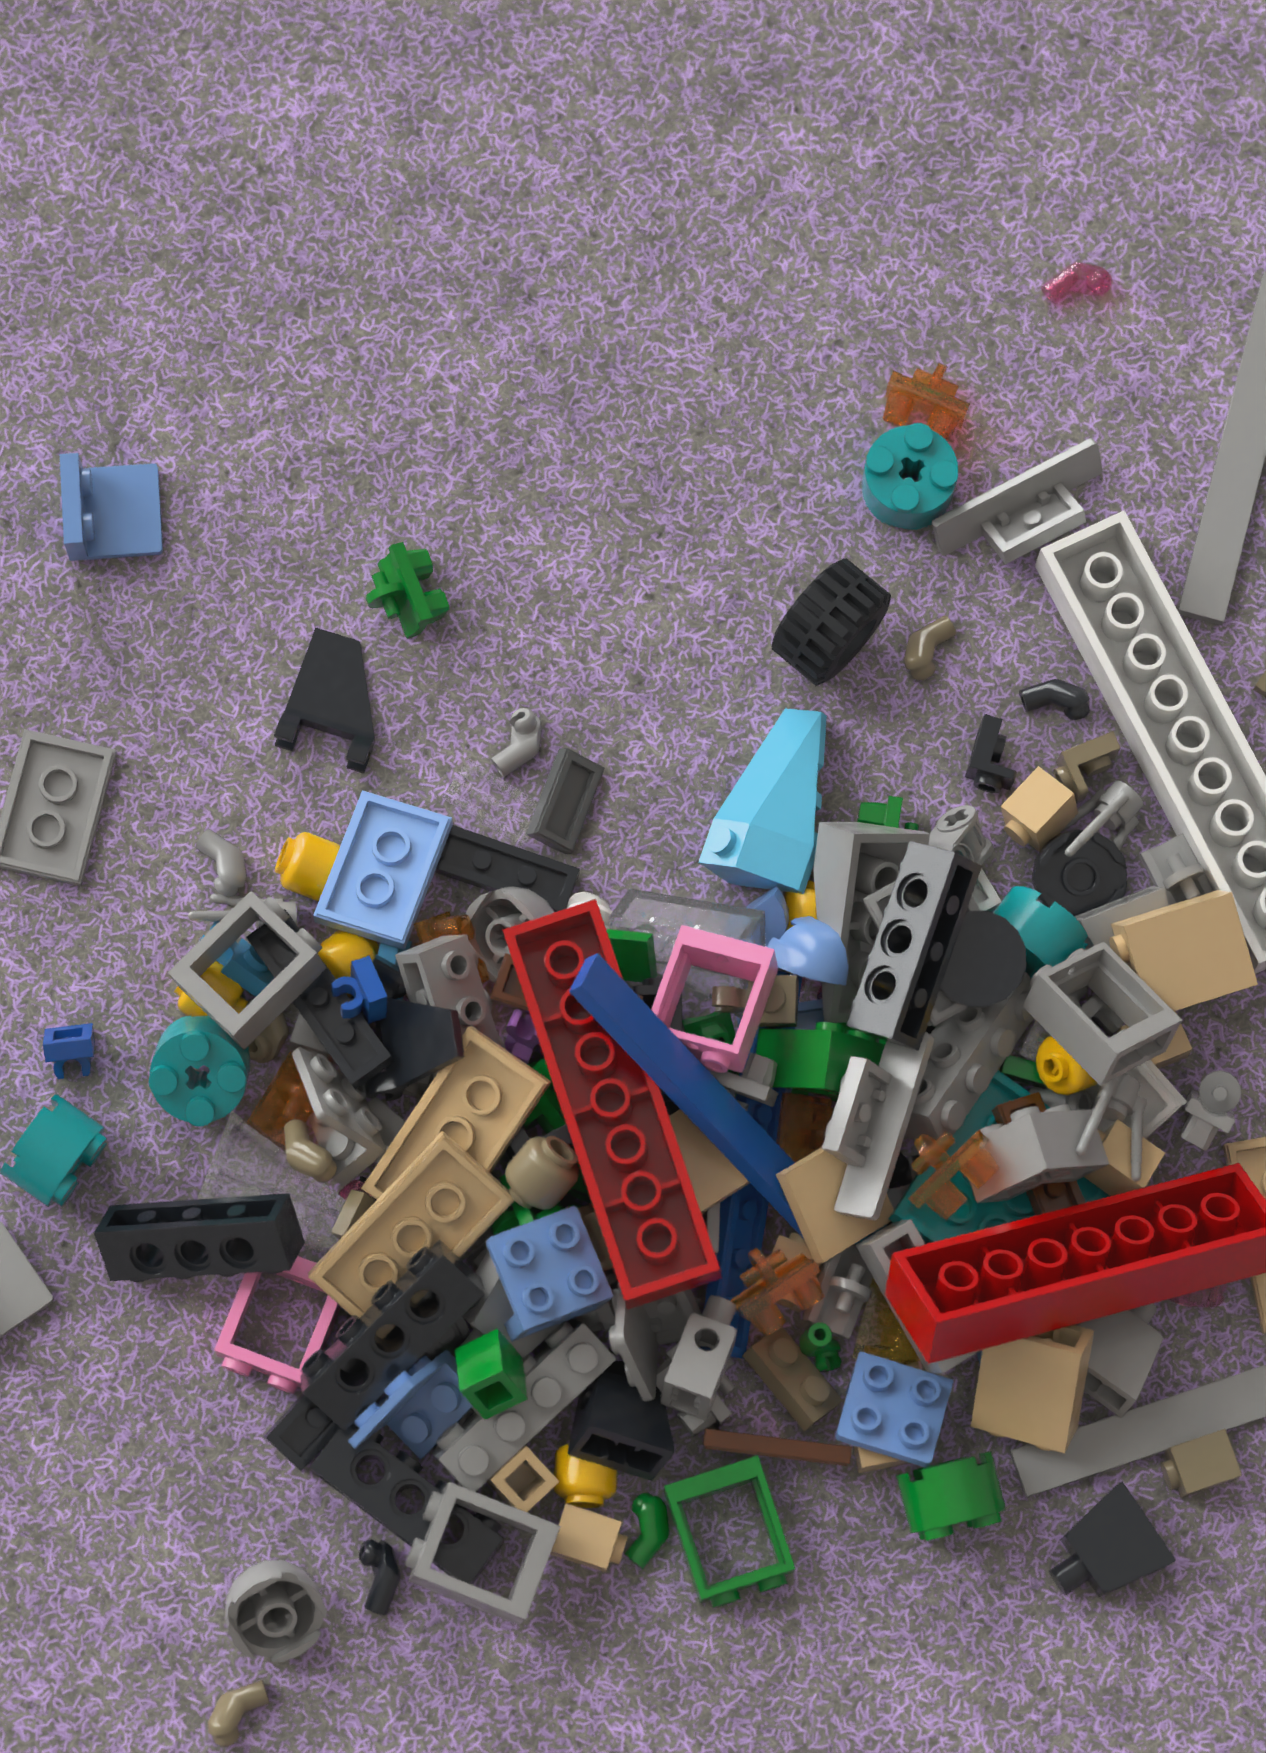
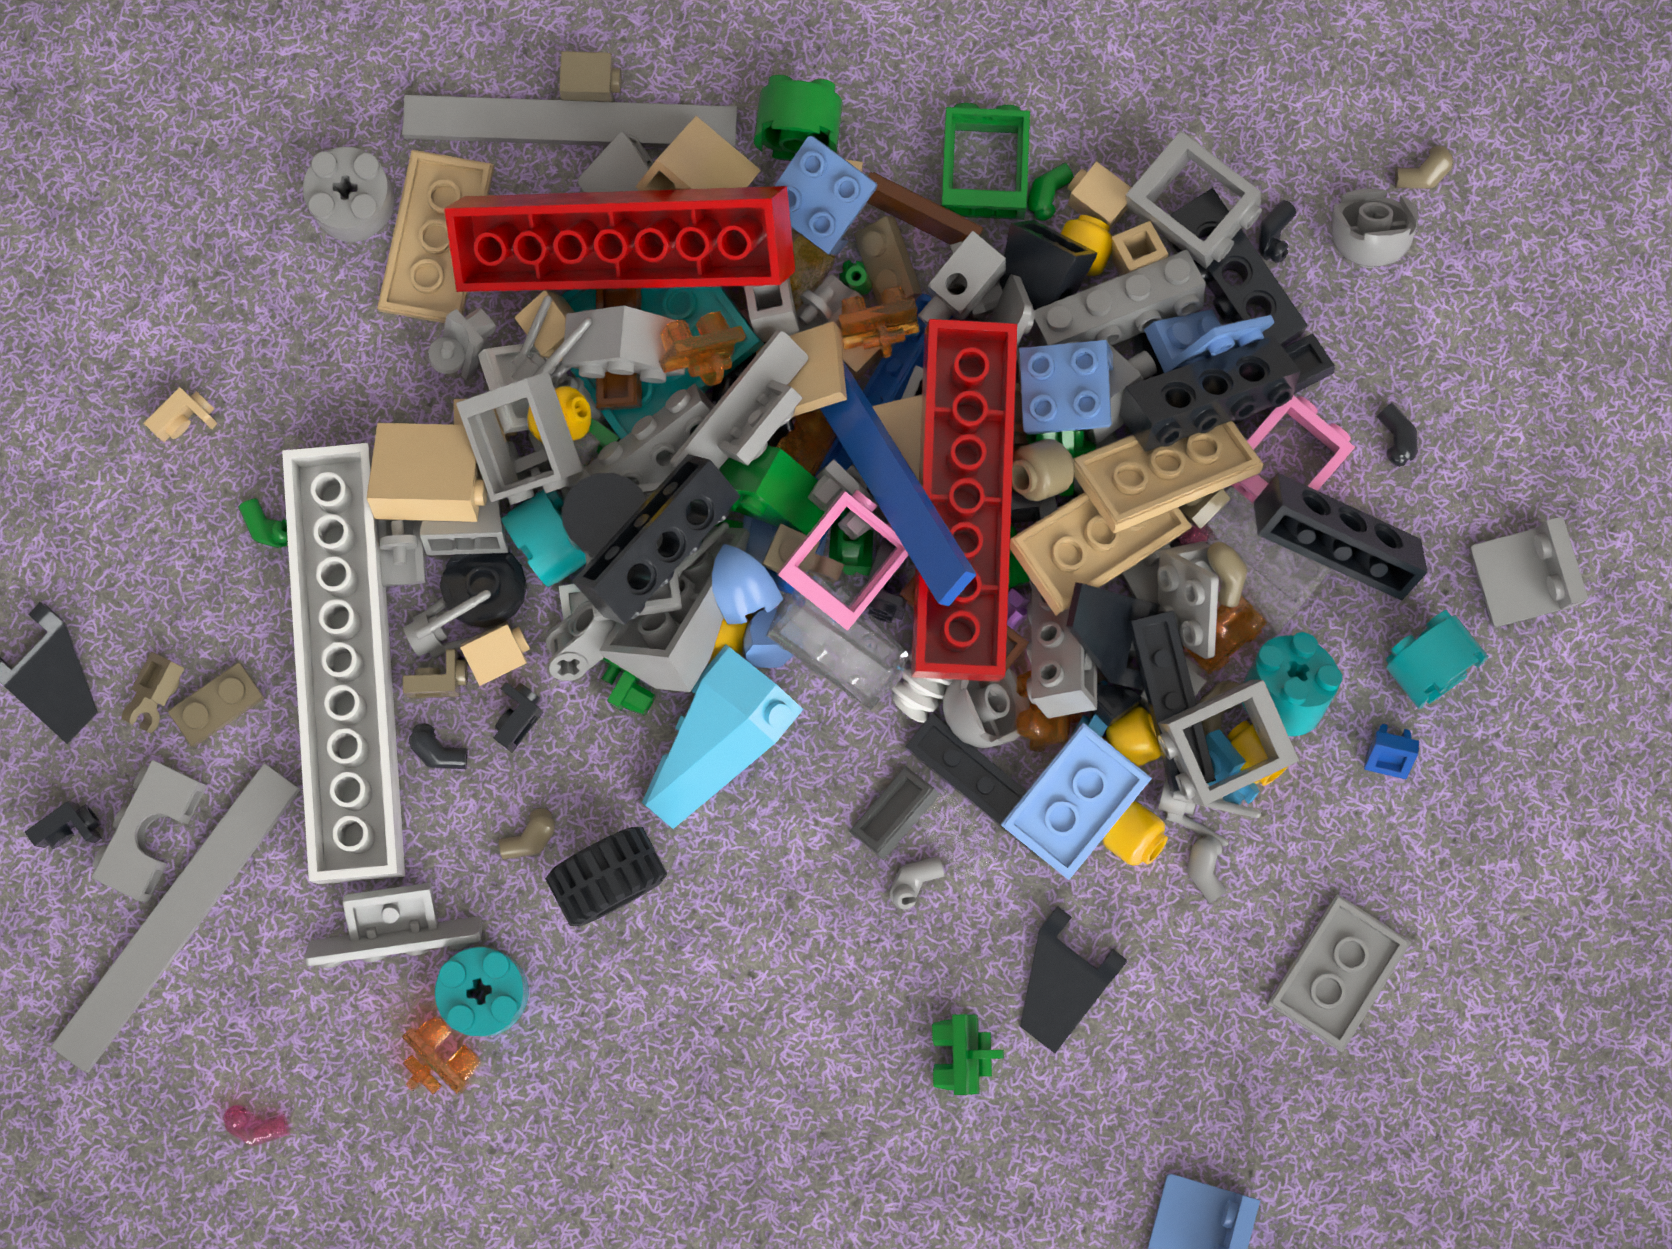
camera: 155 degrees left, 5 degrees up
blue tile [331,956,387,1024] -> none
green brick [455,1328,528,1420] -> none
green tile [607,929,658,983] -> none
black torso [1049,1481,1176,1597] -> none
none -> black arm [1376,403,1418,467]

